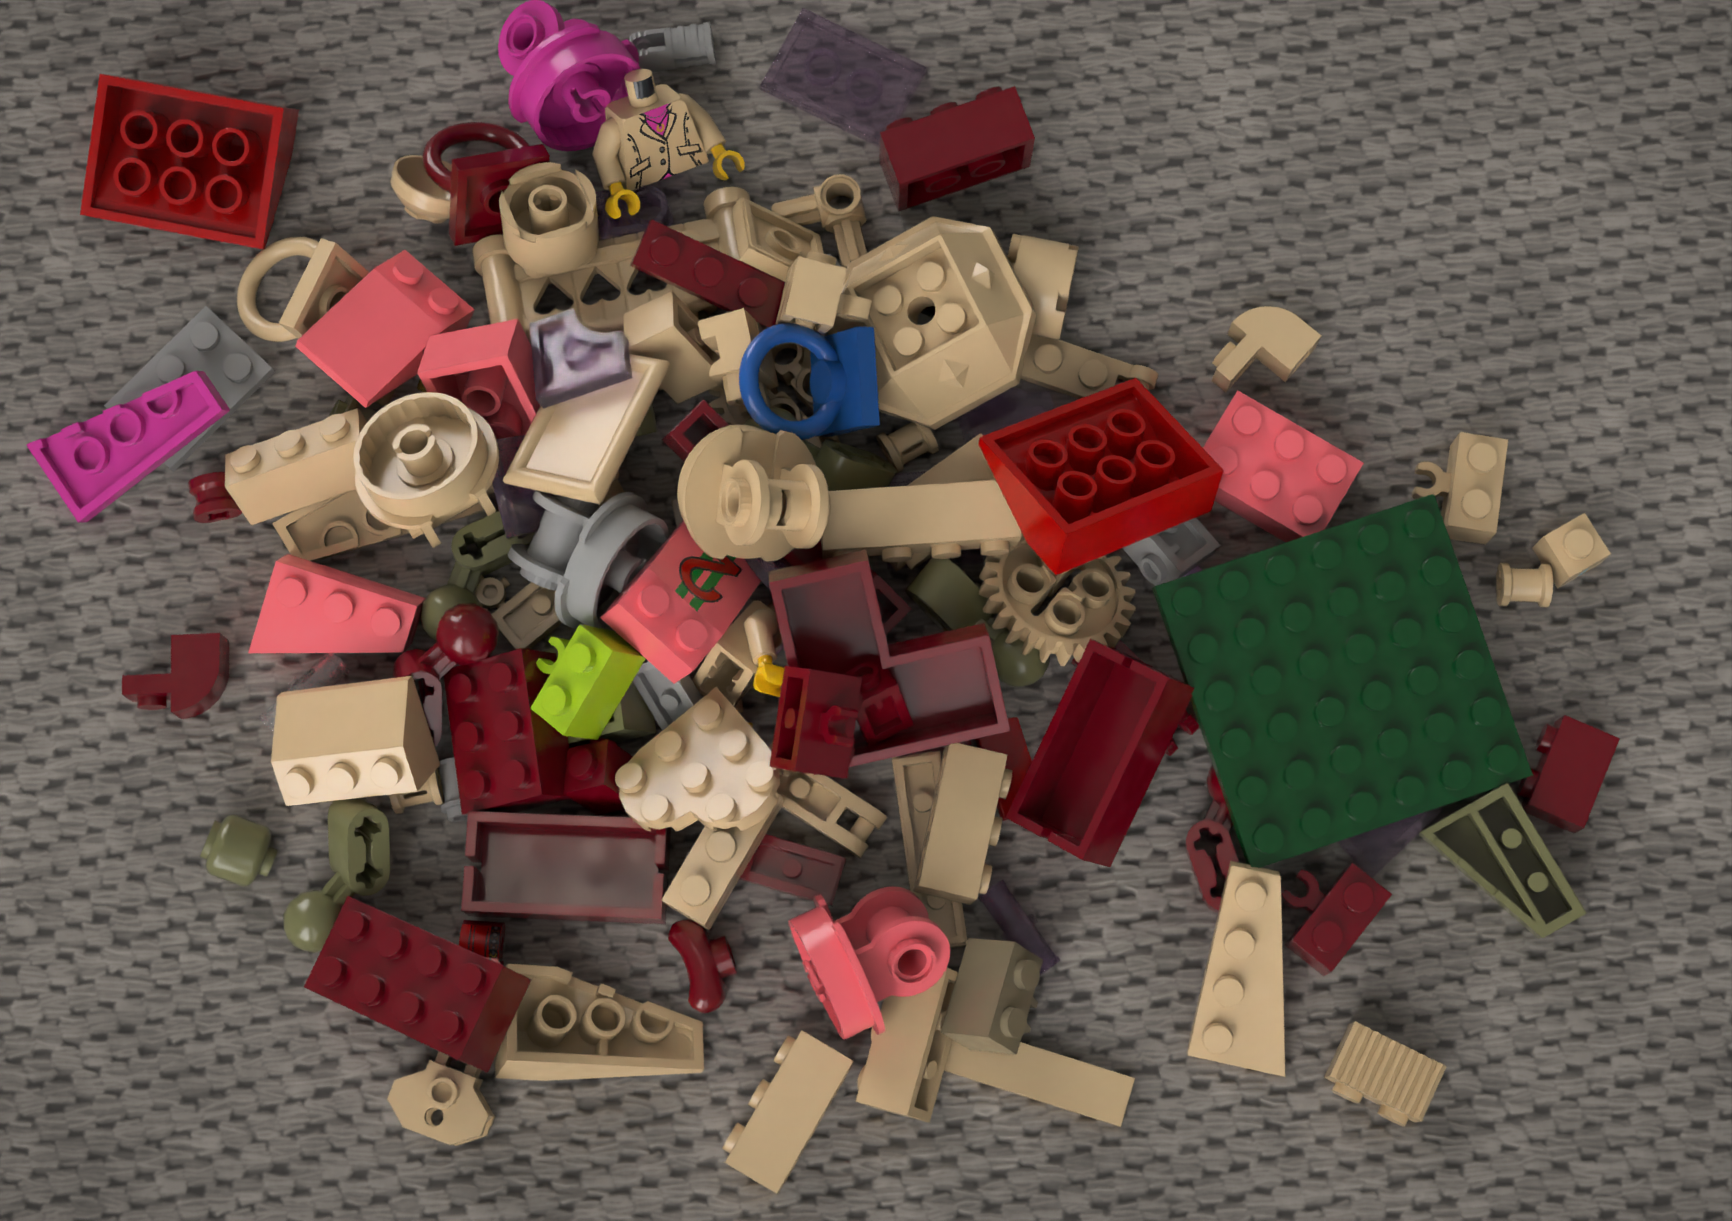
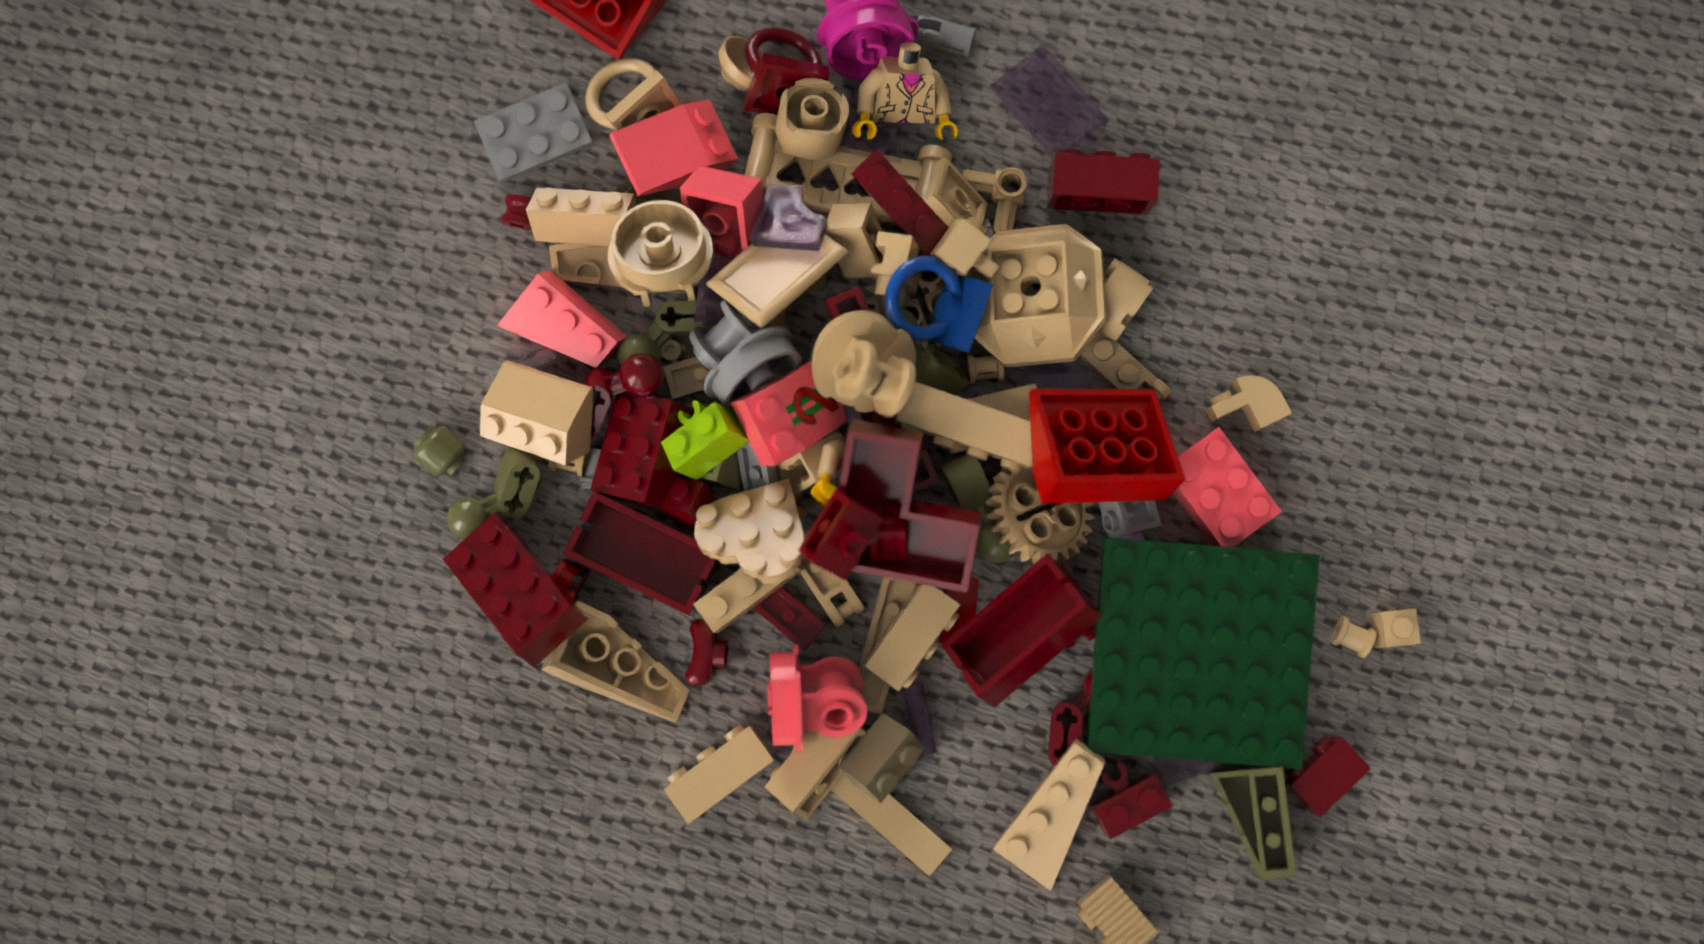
camera: 25 degrees right, 5 degrees up
dark pink wing [26,371,230,523] -> none
dark red brick [122,633,229,719] -> none
tan hinge [387,1051,495,1146] -> none
tan brick [1411,432,1508,545] -> none

